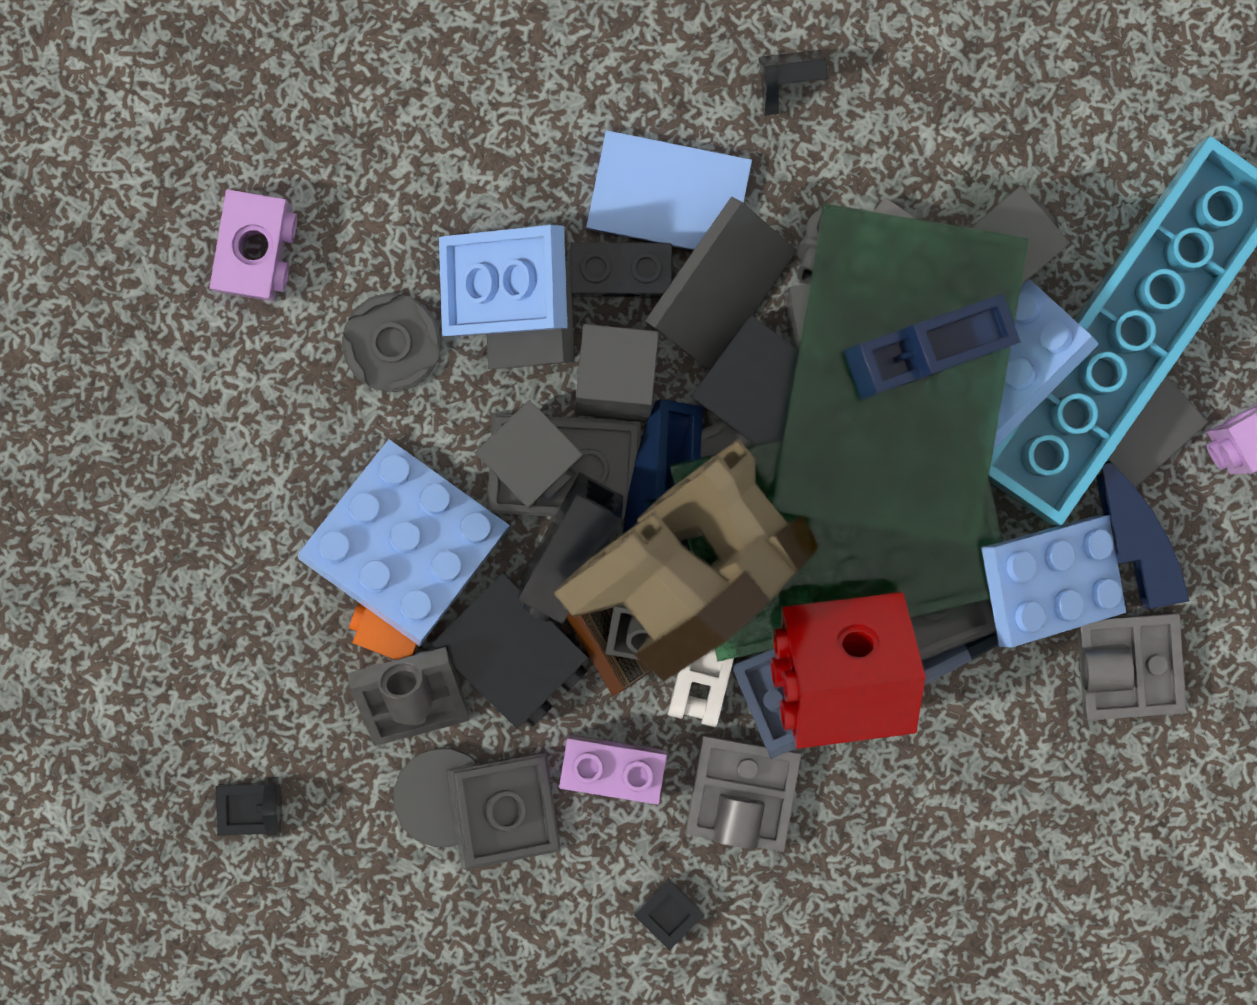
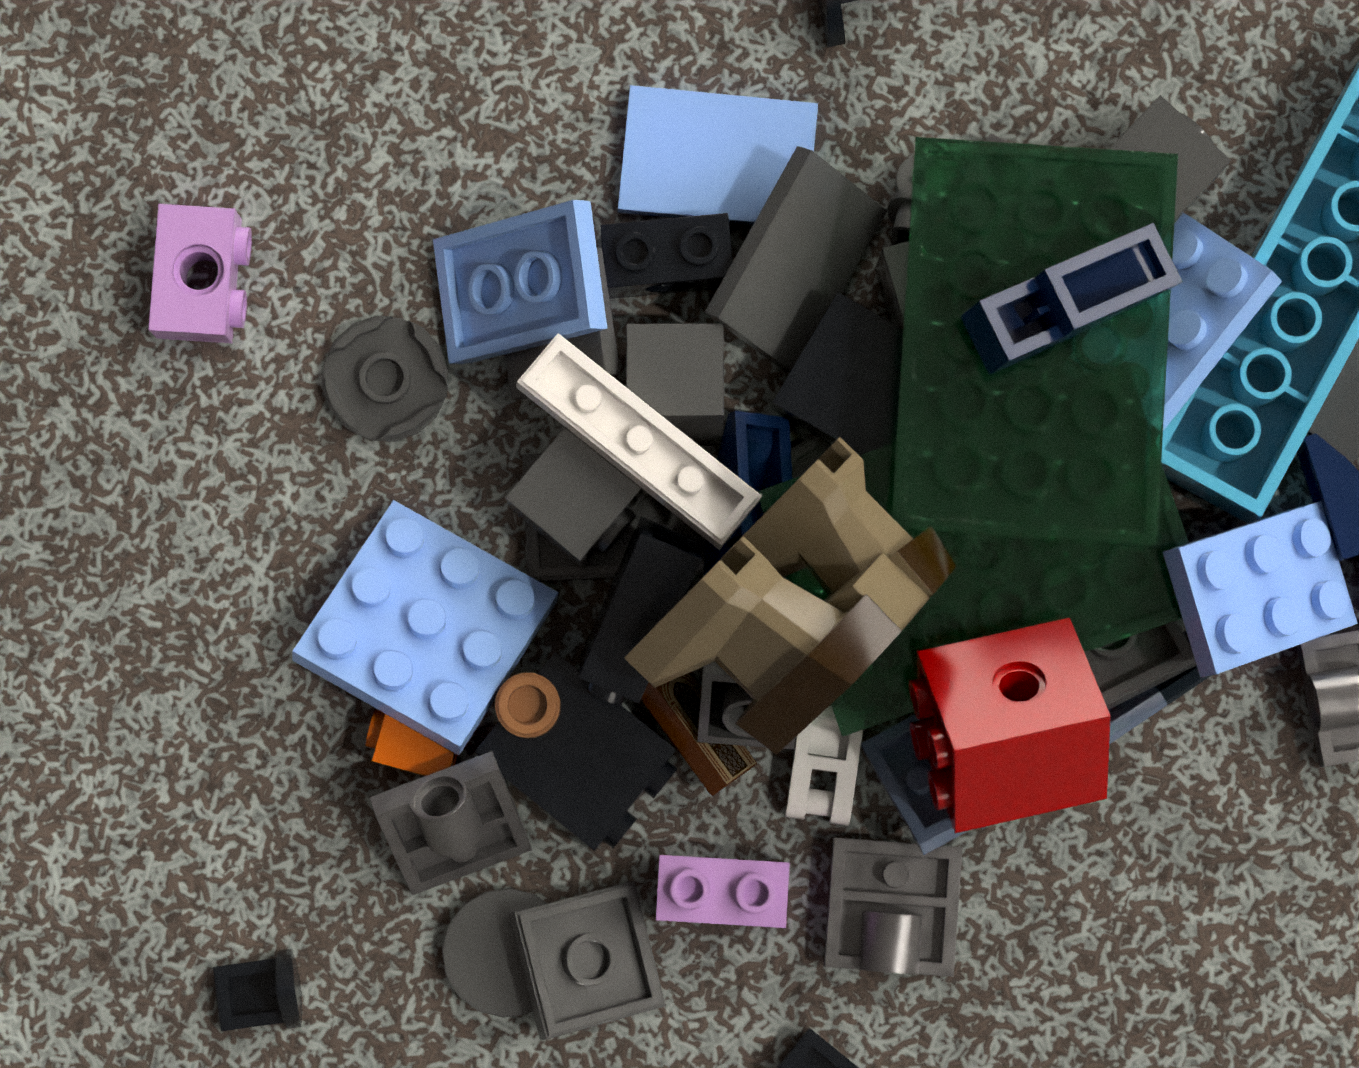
camera: 10 degrees left, 5 degrees down
none -> medium nougat tile [495,673,561,738]
none -> white tile [516,333,762,550]

